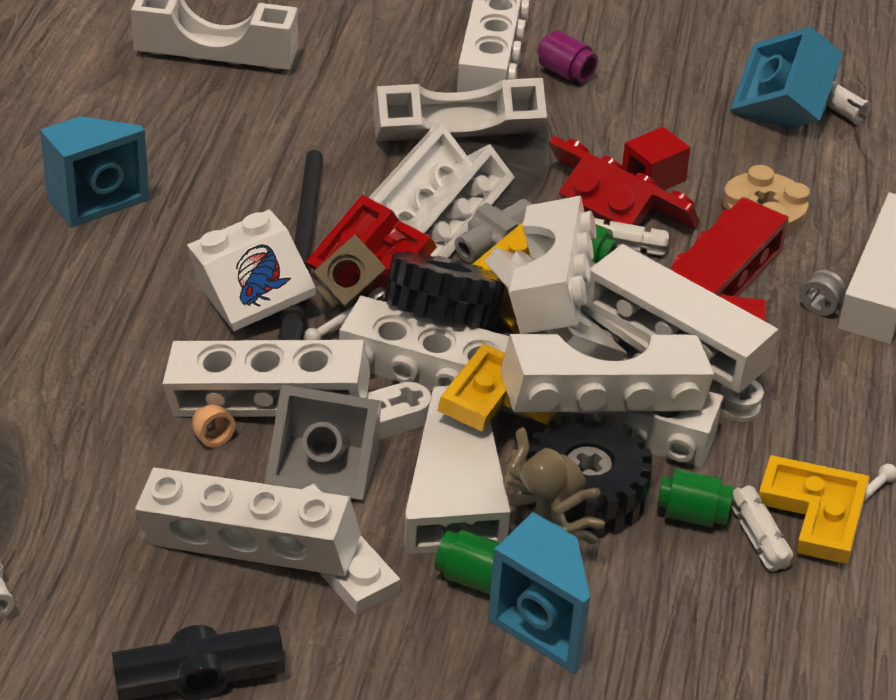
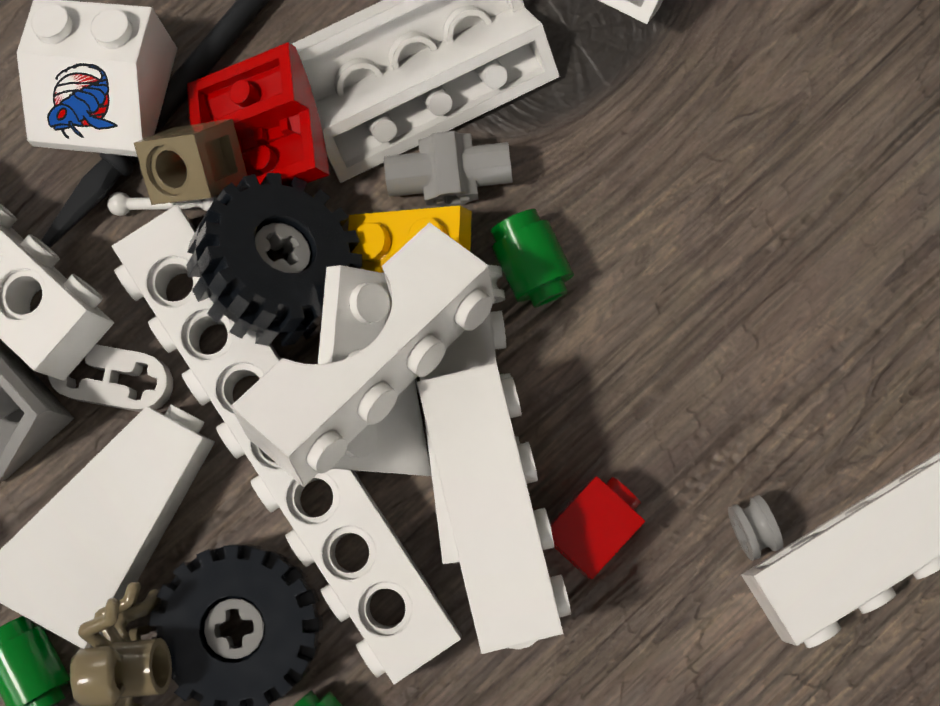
camera: 40 degrees right, 40 degrees up
yellow plate [437,343,556,432] -> none
white arch [500,334,715,412] -> none
red bracket [548,135,700,229] -> none
white axle [594,218,669,256] -> none
red brick [622,126,691,190] -> none
red brick [670,197,789,297] -> none
tan plate [722,165,810,236] -> none

